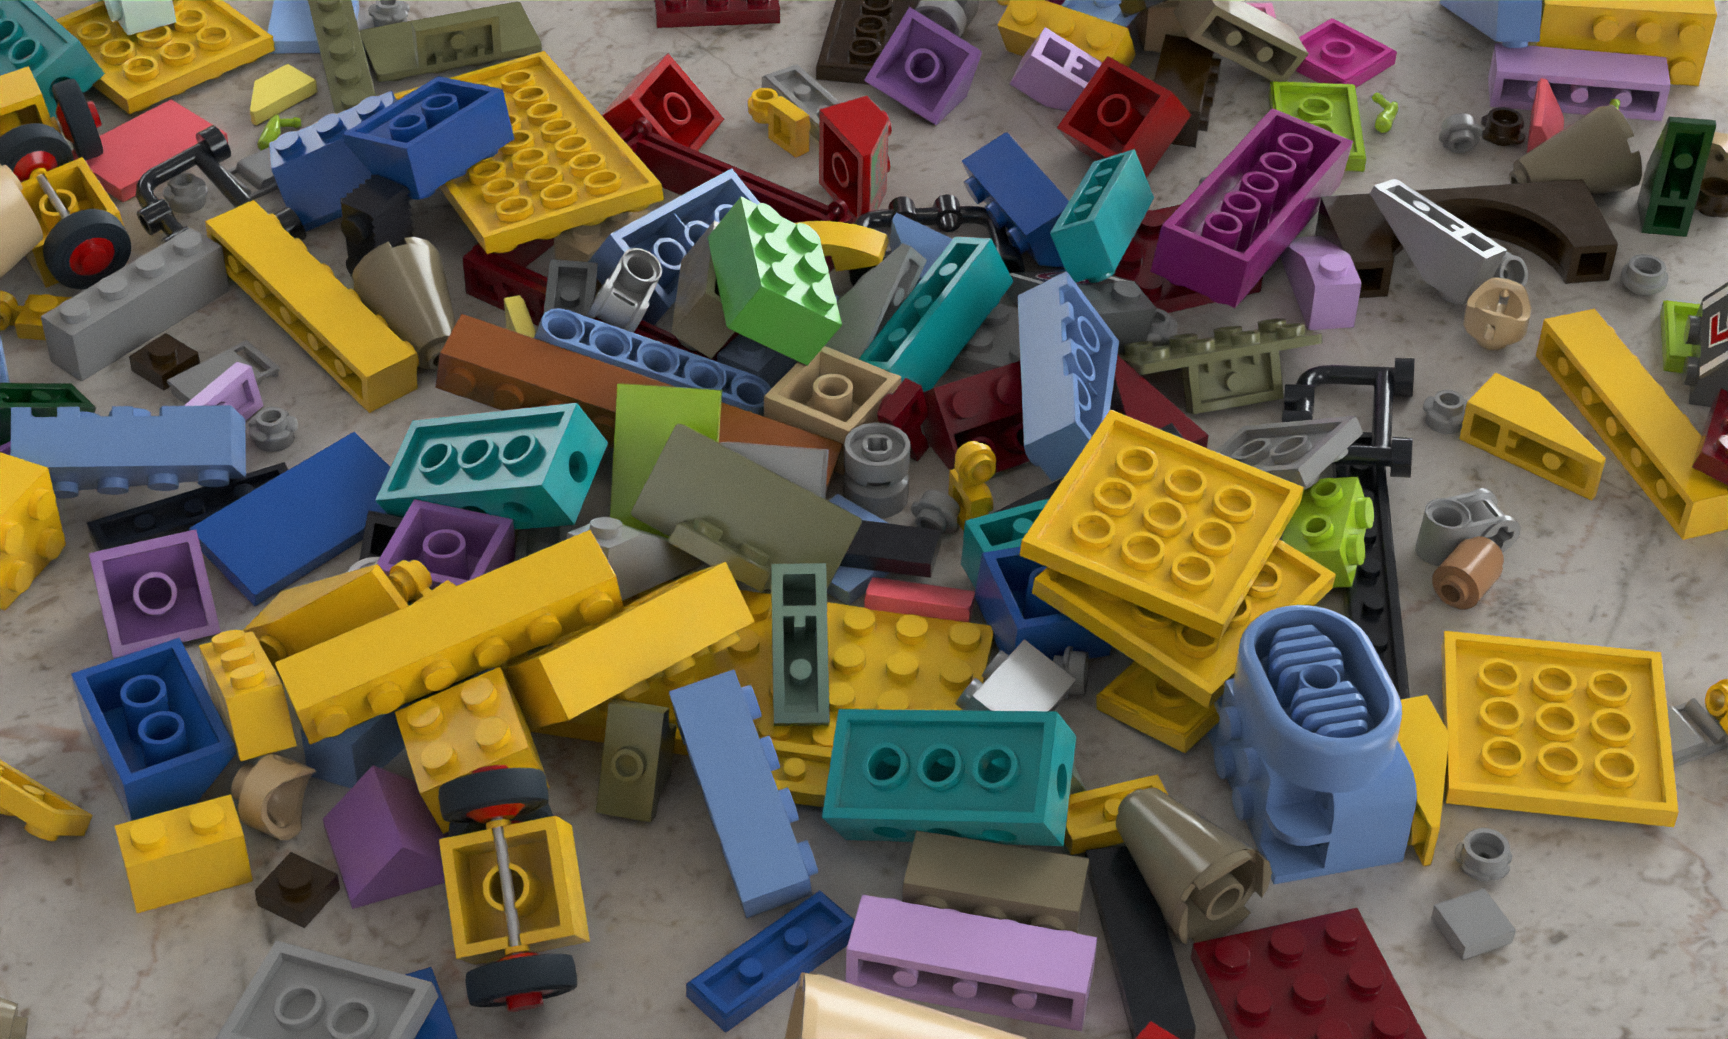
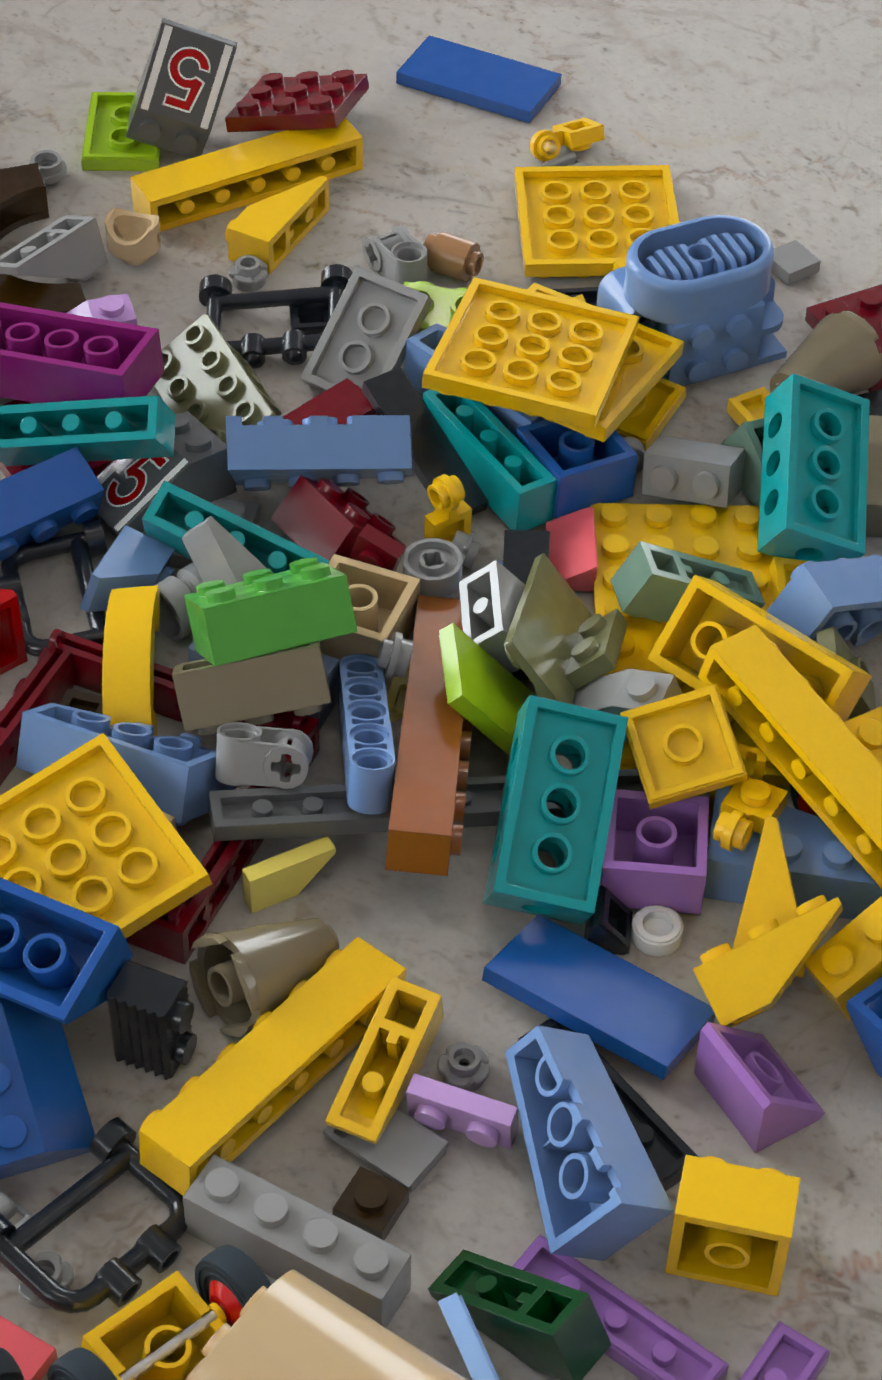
camera: 100 degrees left, 5 degrees up
none -> yellow slope [325,976,444,1145]
none -> light grey plate [376,631,413,680]
none -> yellow tile [620,683,748,809]
none -> yellow slope [693,895,843,1027]

